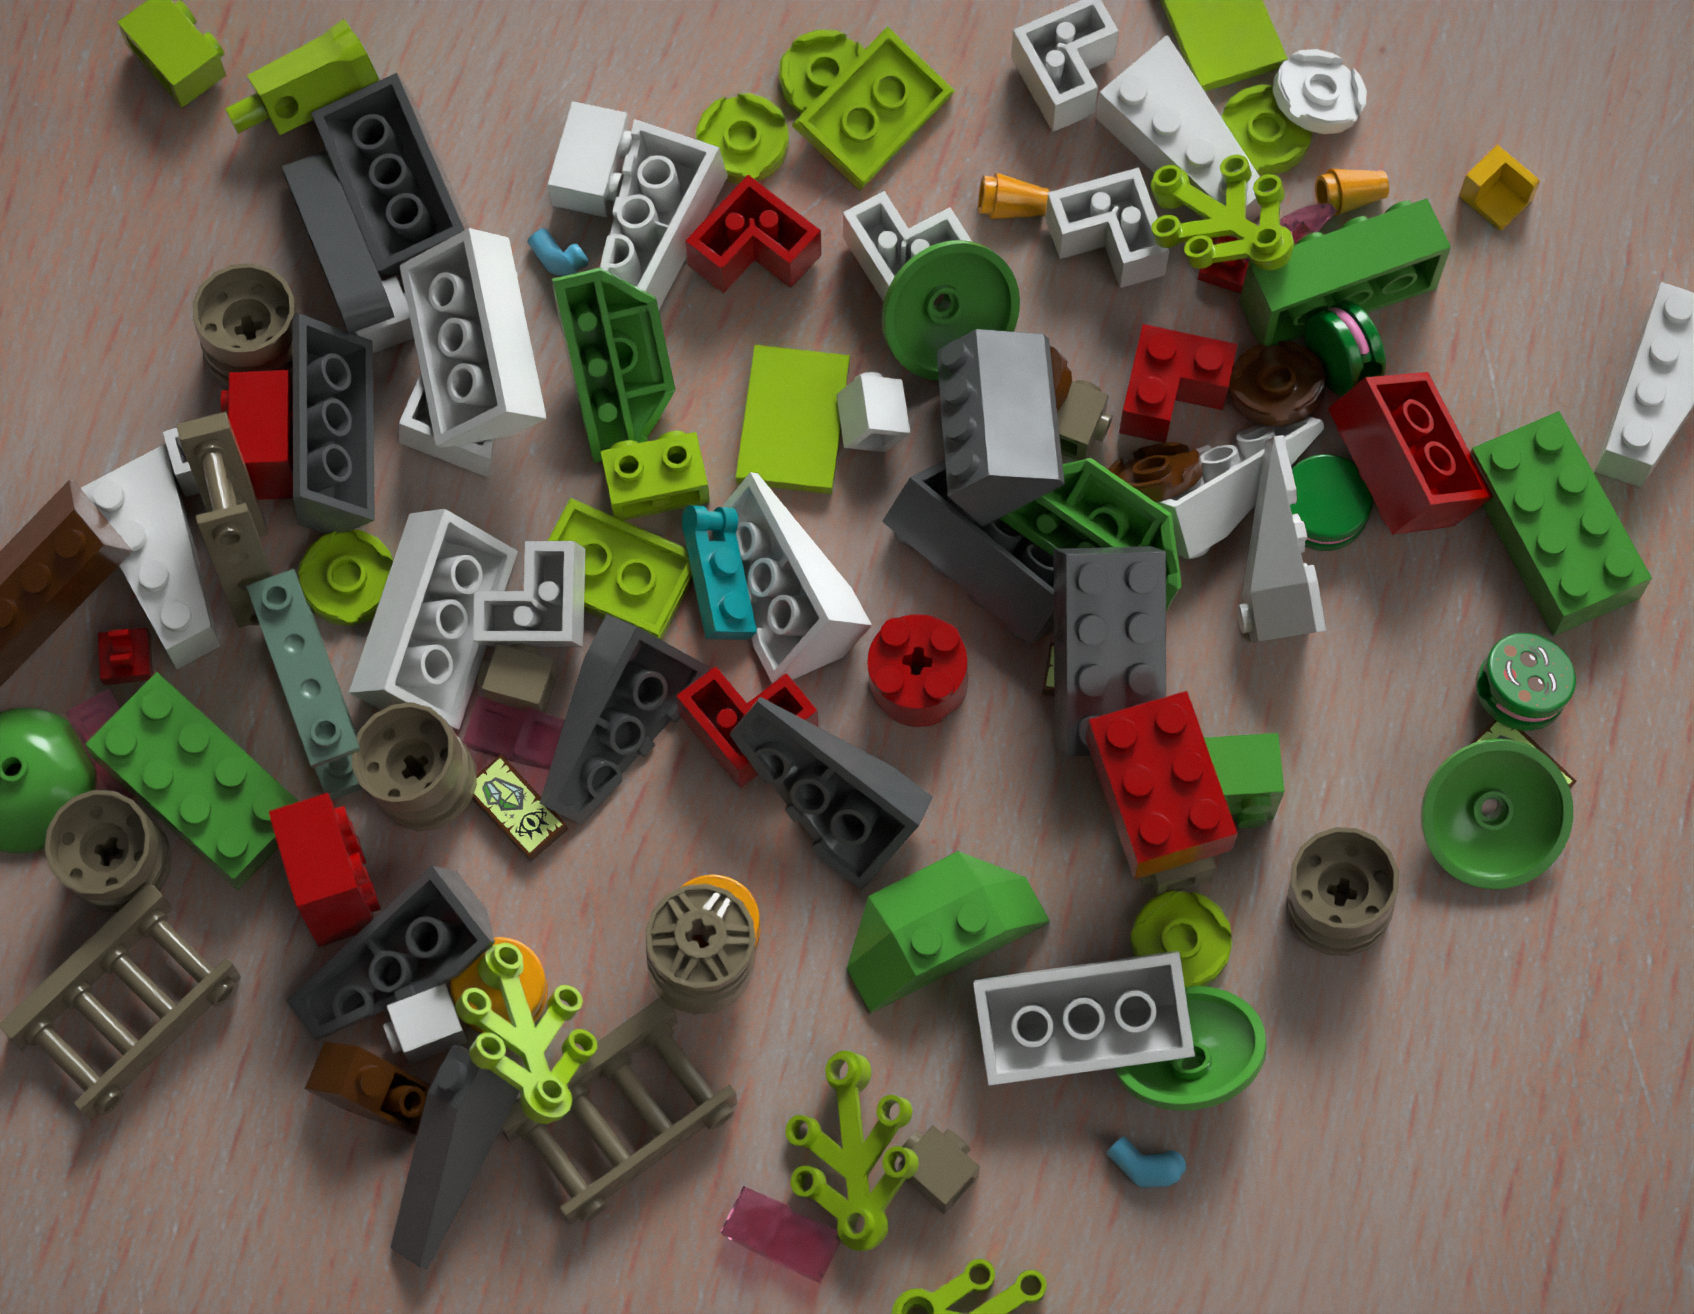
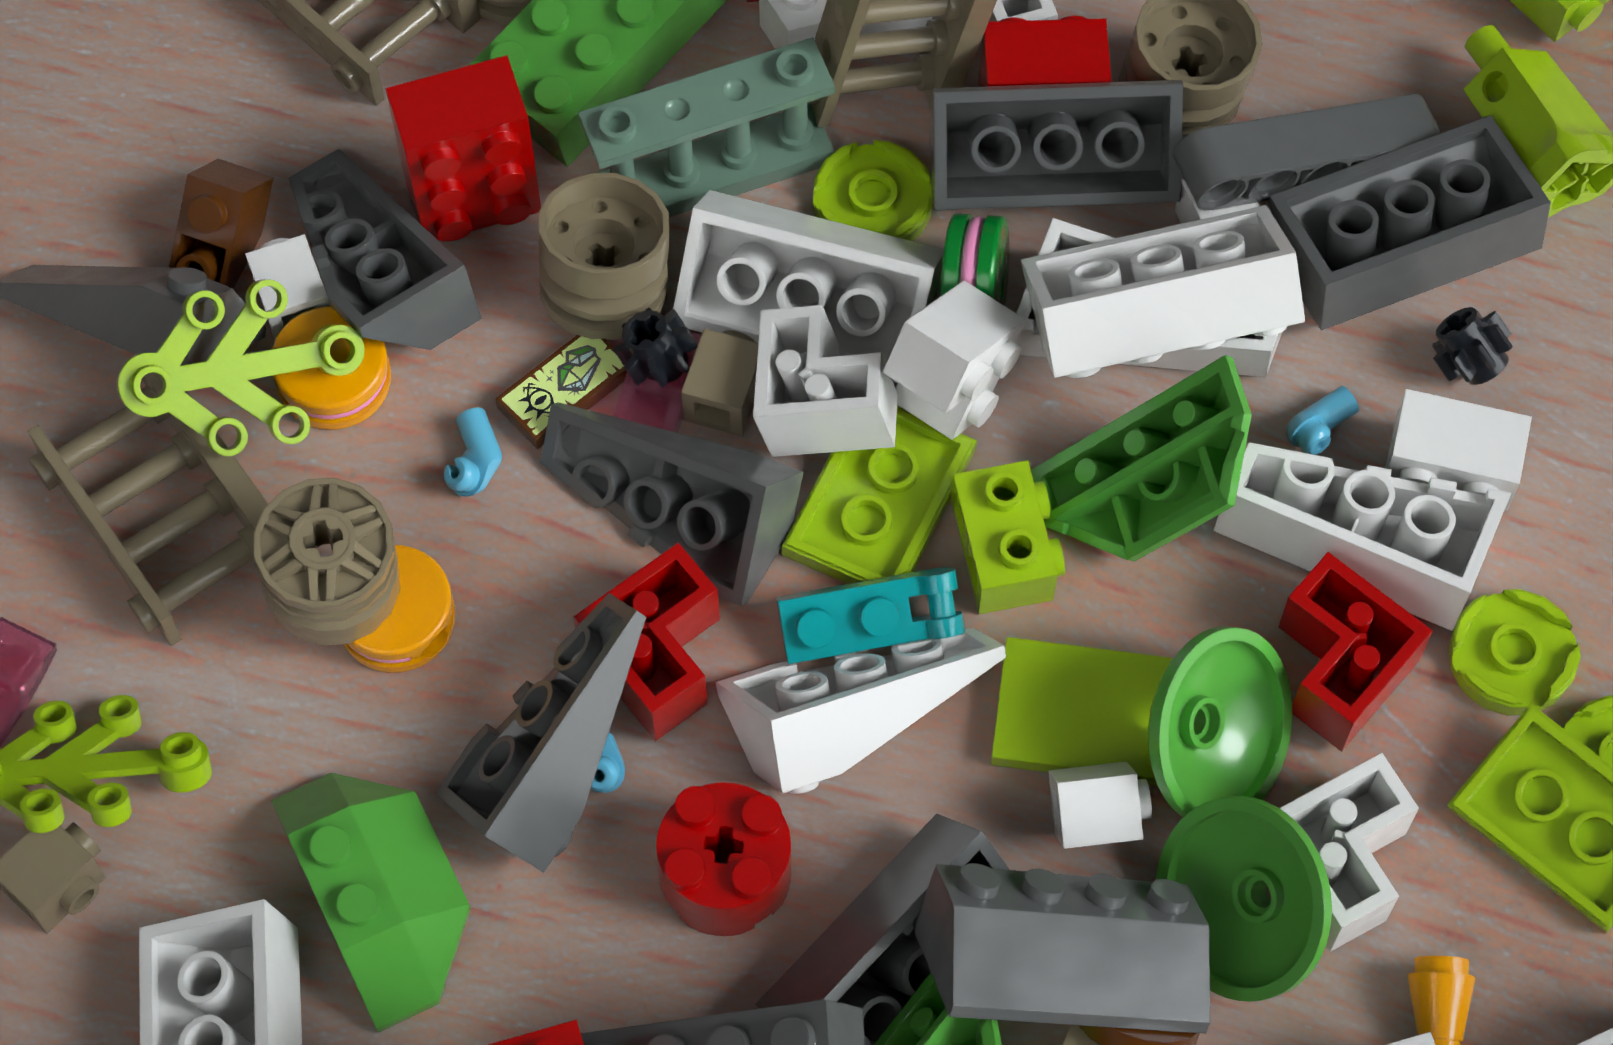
camera: 90 degrees right, 5 degrees down
none -> medium azure arm [443,407,502,497]
none -> black gear [614,308,697,387]
none -> white brick [883,280,1026,440]
none -> green head [941,213,1009,306]
none -> bright green dish [1148,626,1292,817]
none -> black gear [1432,307,1513,385]

